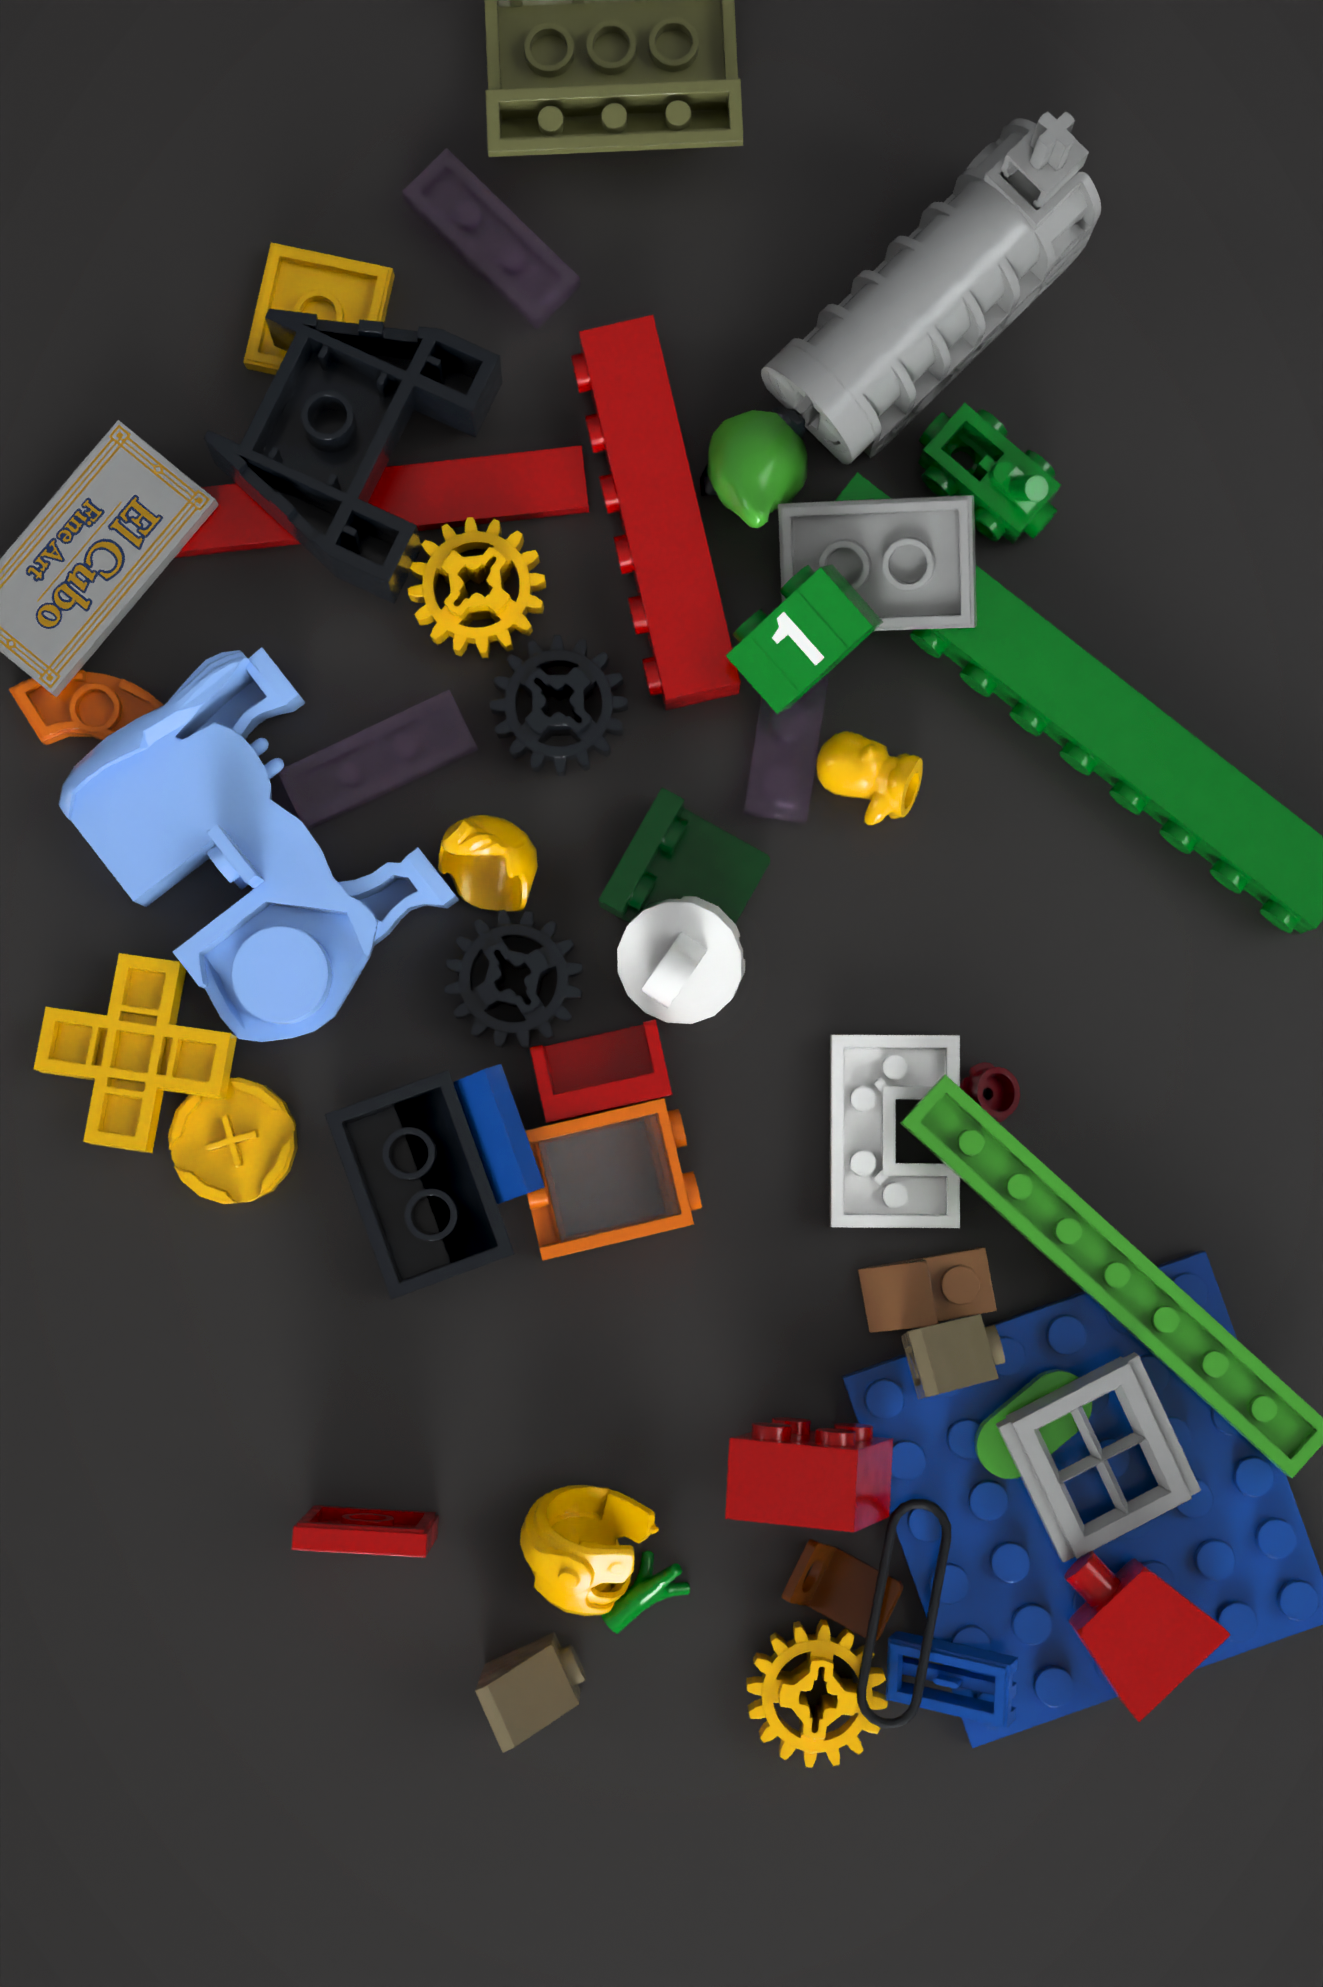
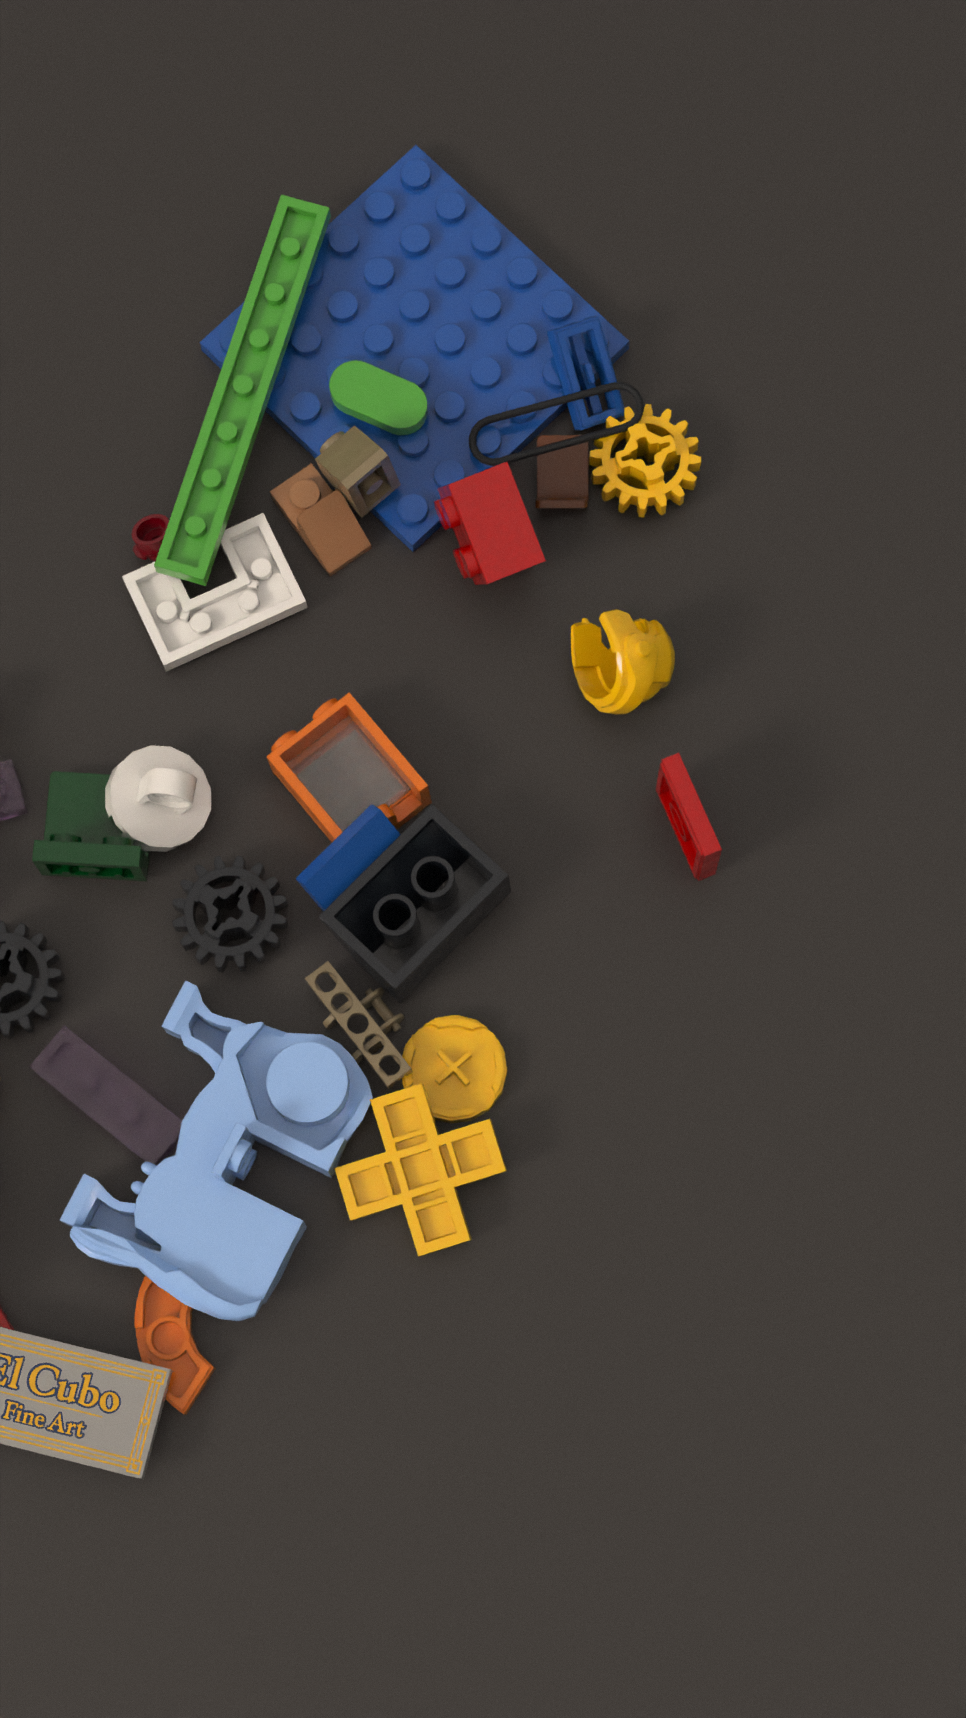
camera: 115 degrees left, 10 degrees down
yellow hair [438,815,538,912] -> none
dark tan slope [475,1632,586,1753] -> none
red panel [530,1019,672,1123] -> none
green bar [601,1551,690,1634] -> none
light grey piece [996,1352,1201,1563] -> none
red torso [1064,1551,1231,1722] -> none
none -> dark tan piece [305,961,413,1089]

